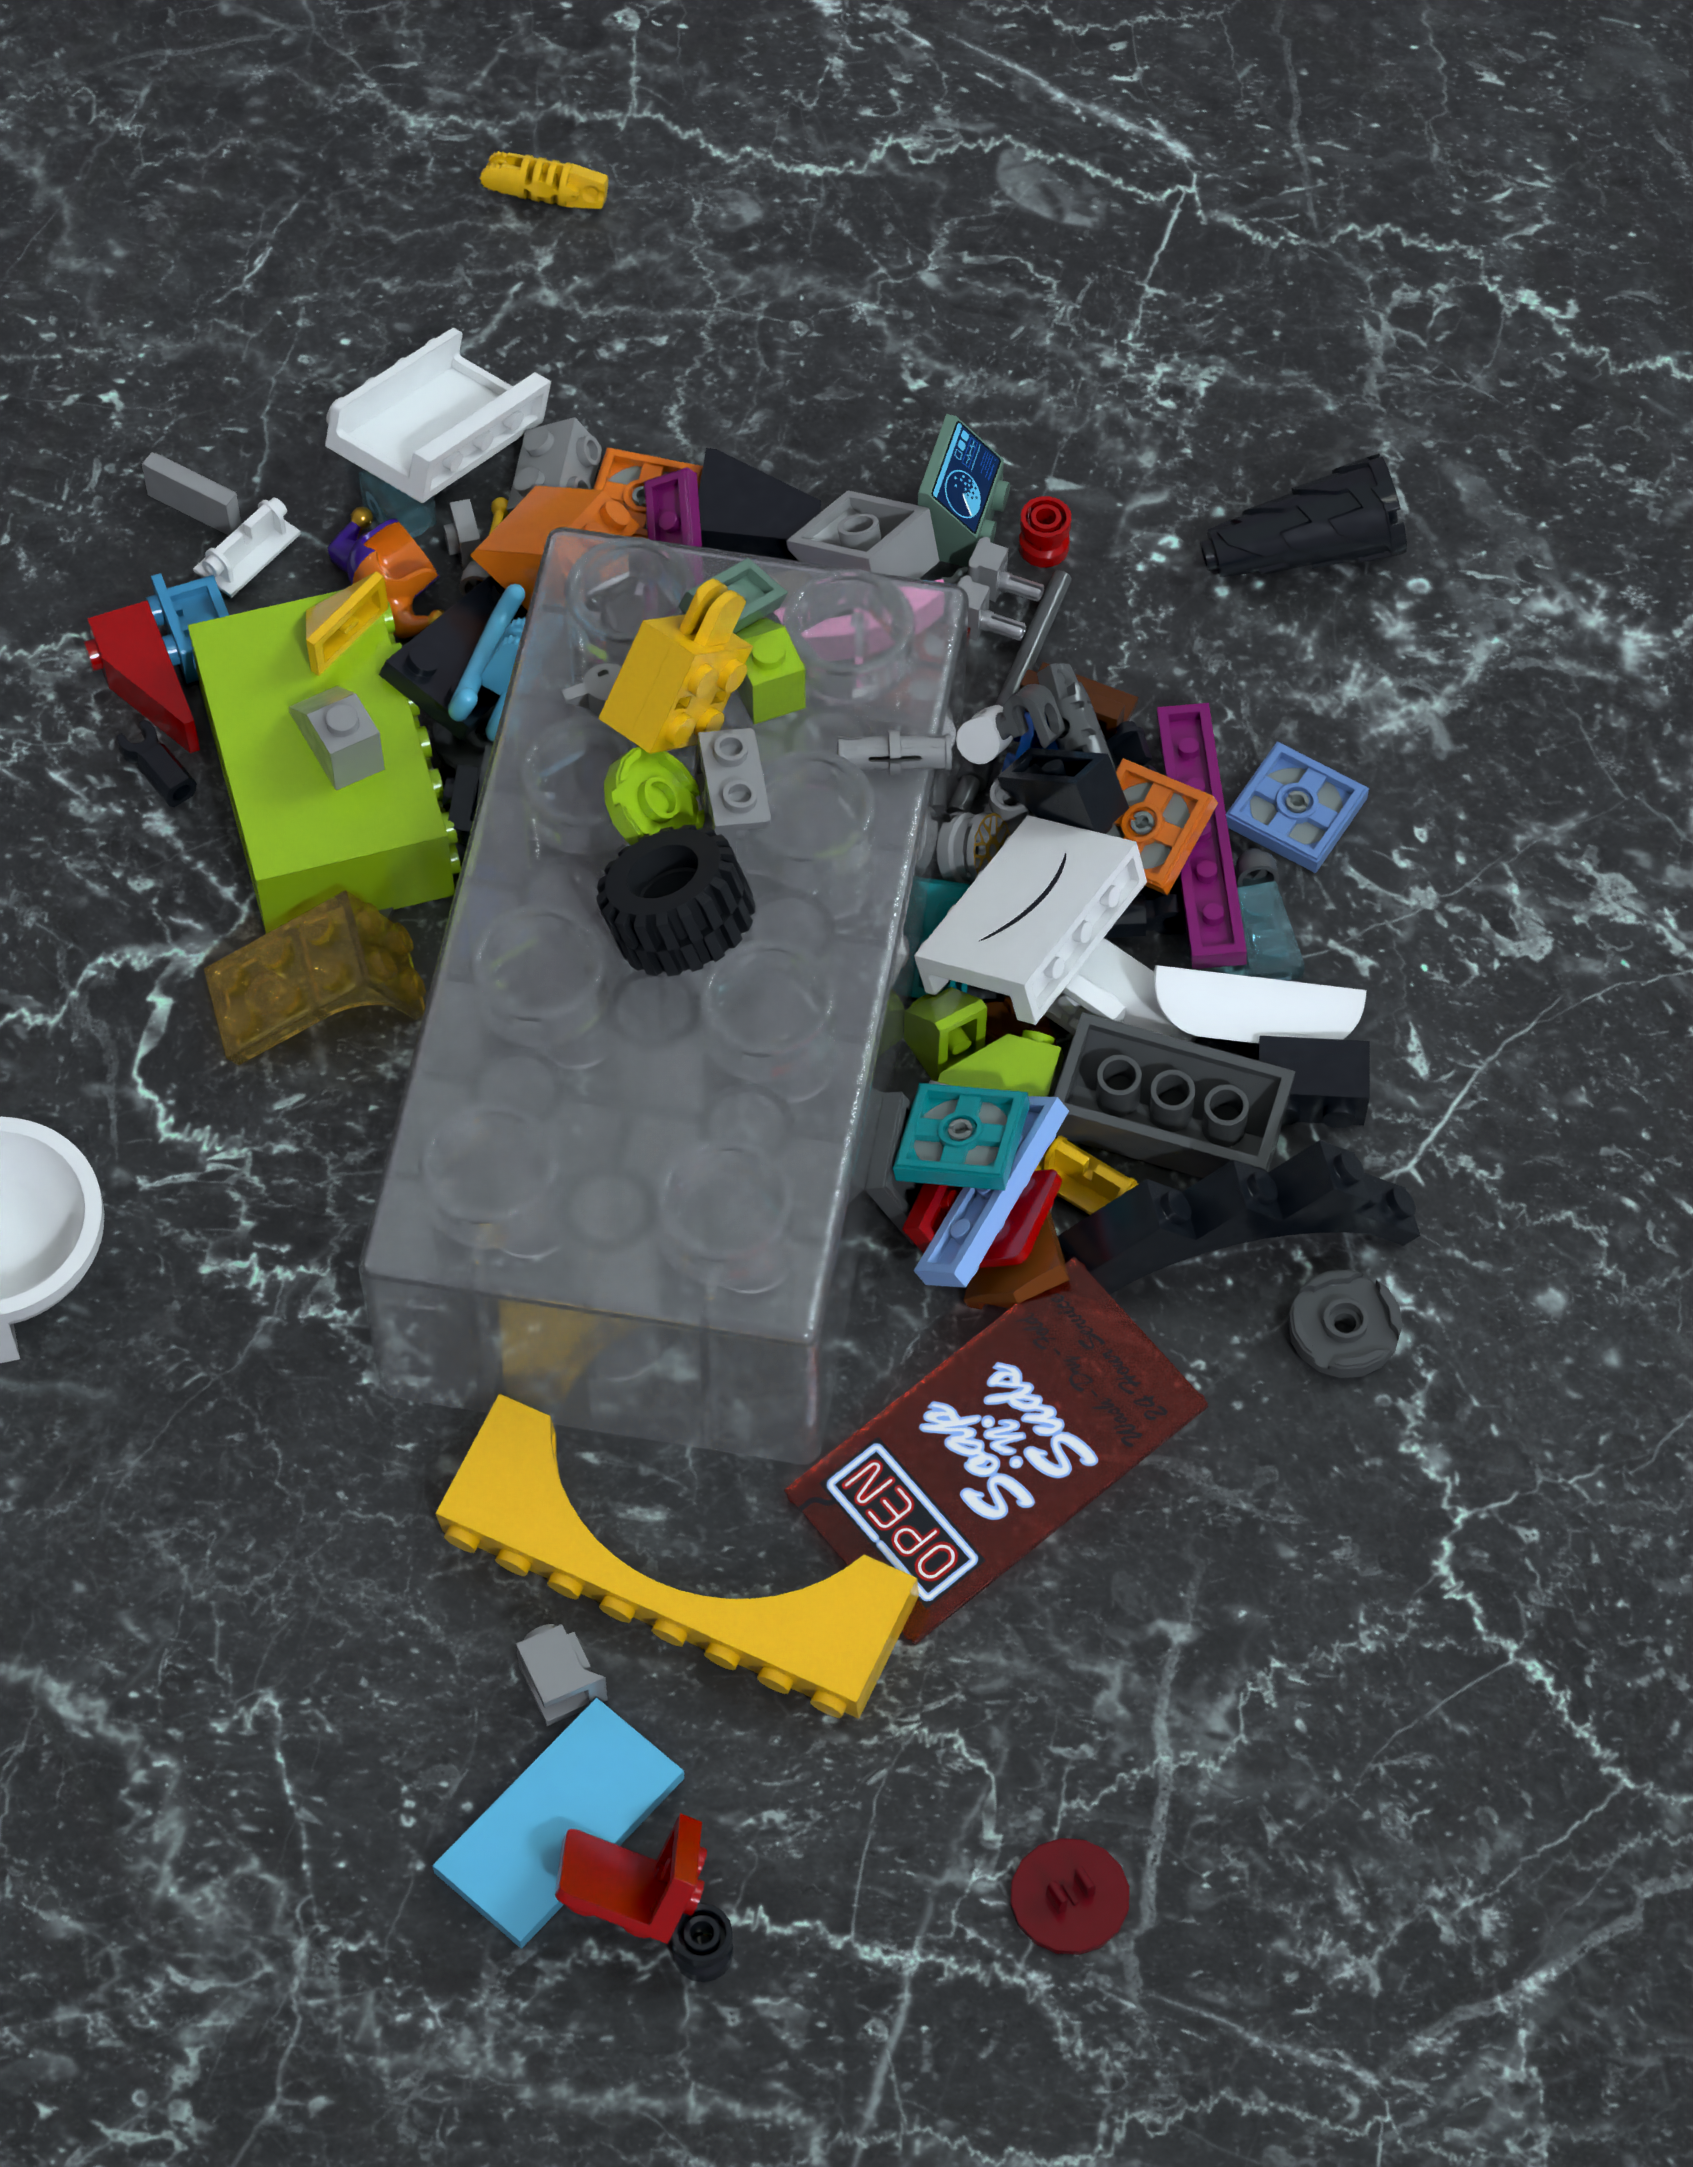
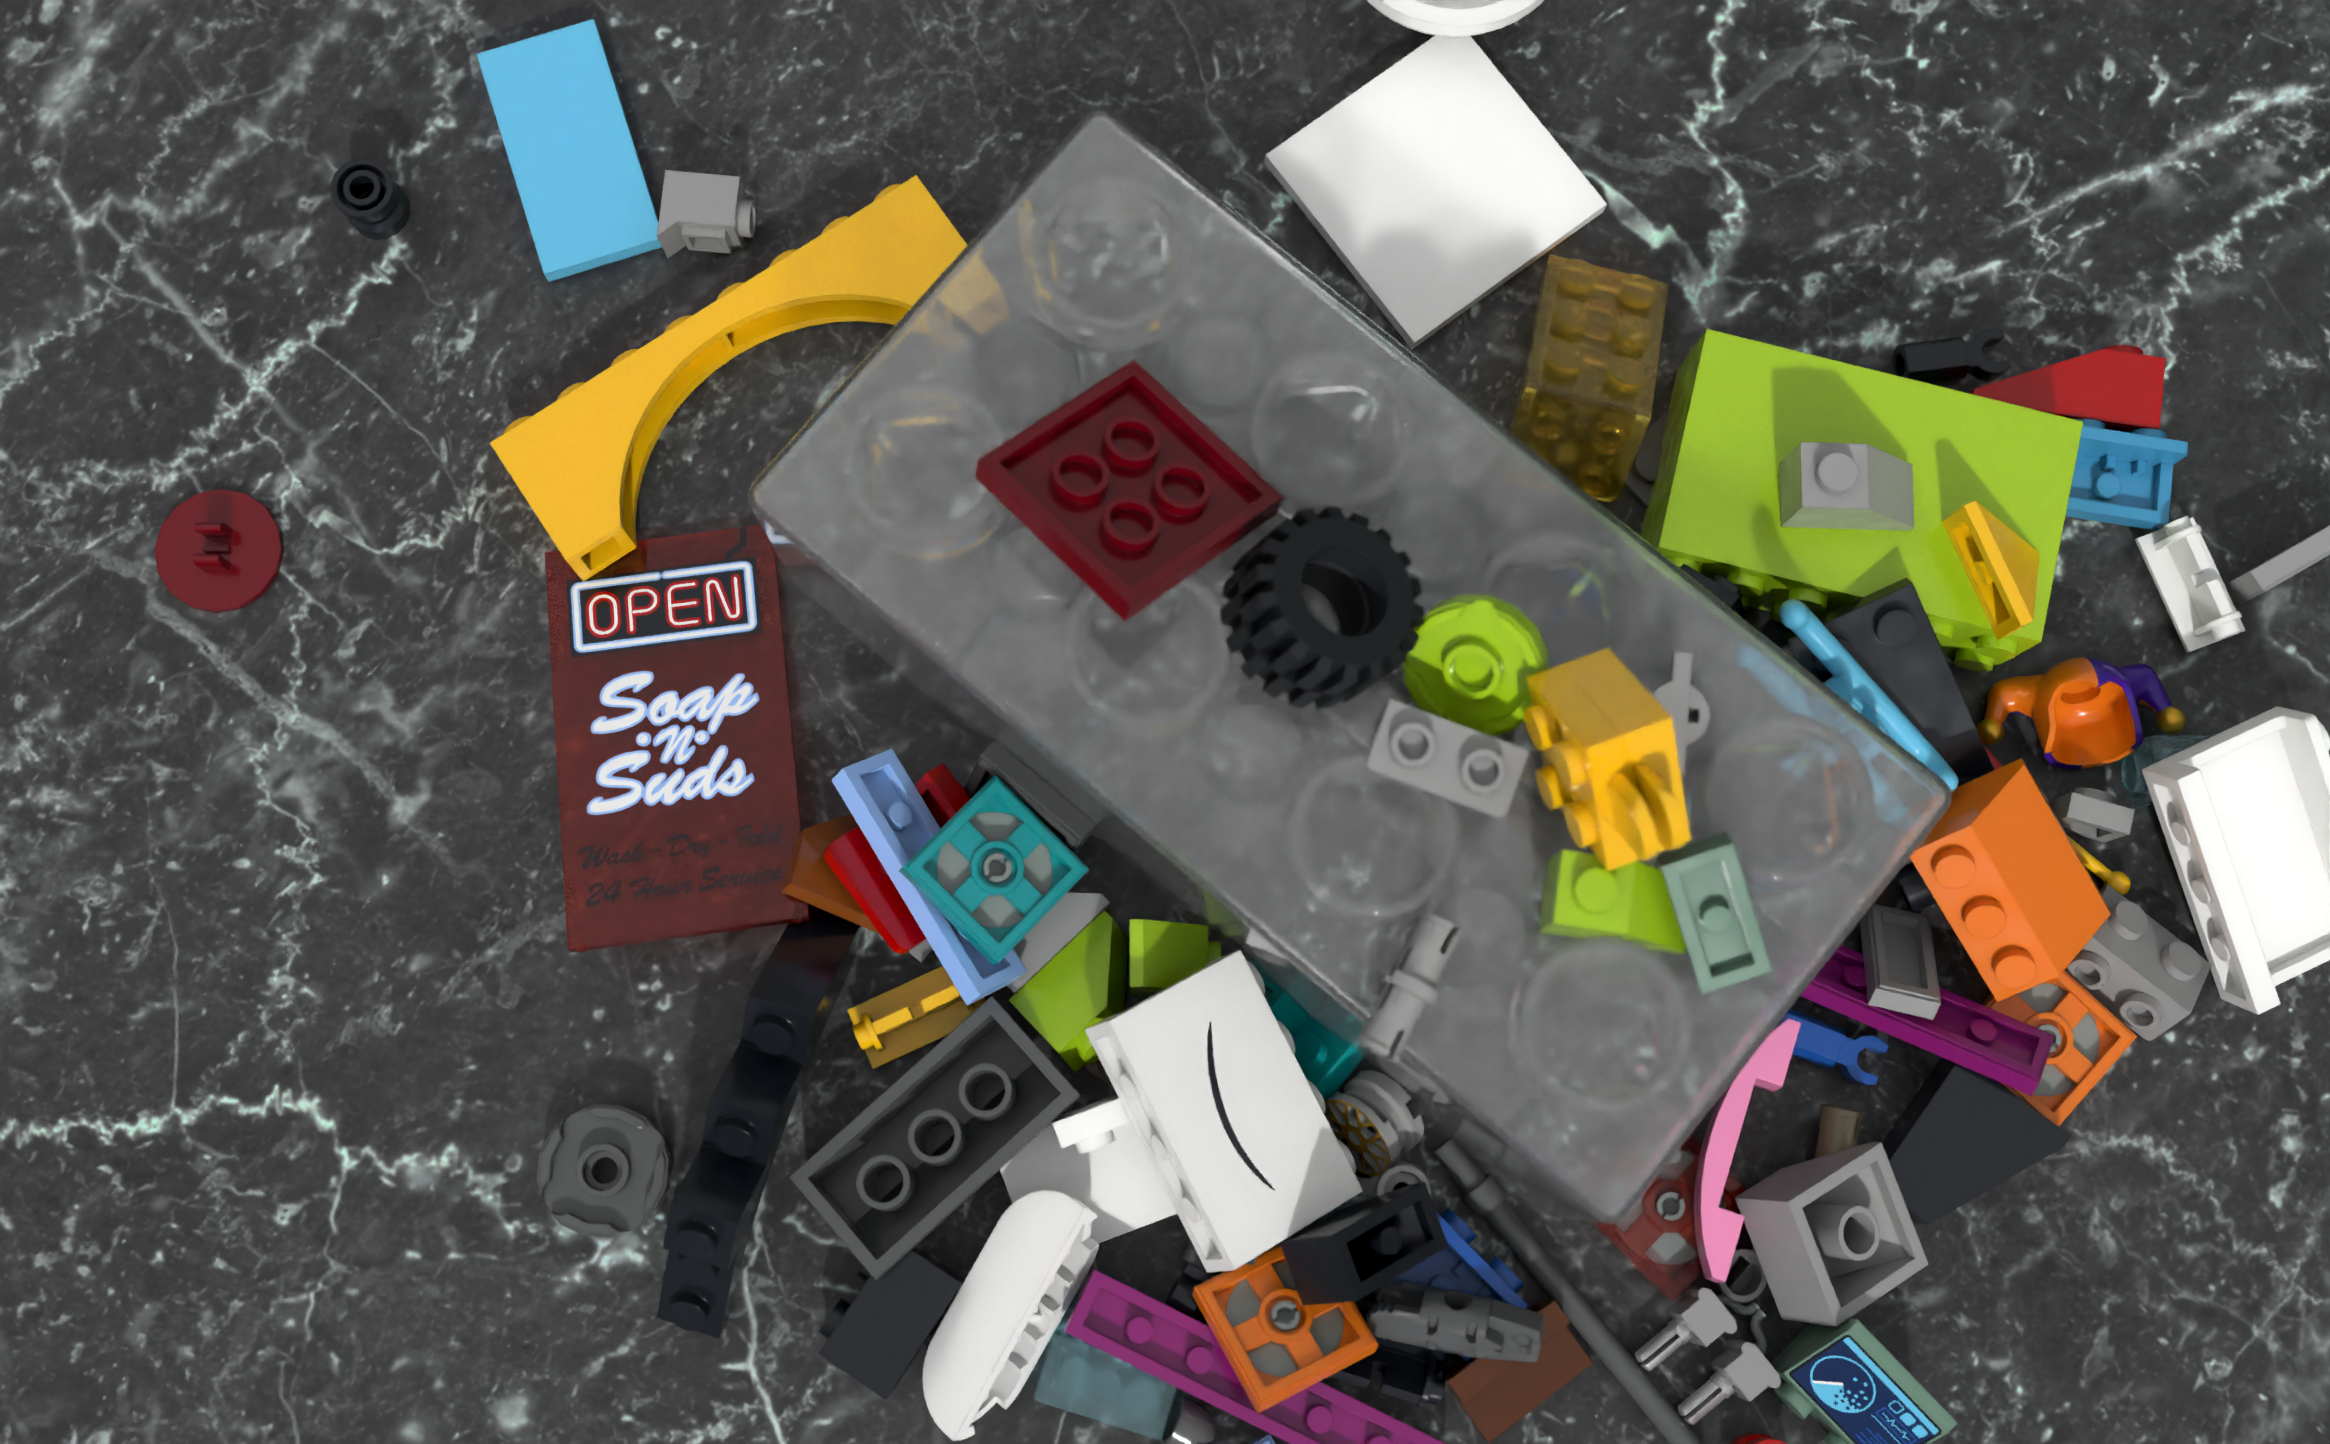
camera: 115 degrees right, 20 degrees up
red bracket [555,1813,707,1944] -> none
leg [956,684,1065,764] -> none
none -> dark red plate [975,360,1283,622]
none -> white tile [1264,36,1607,349]

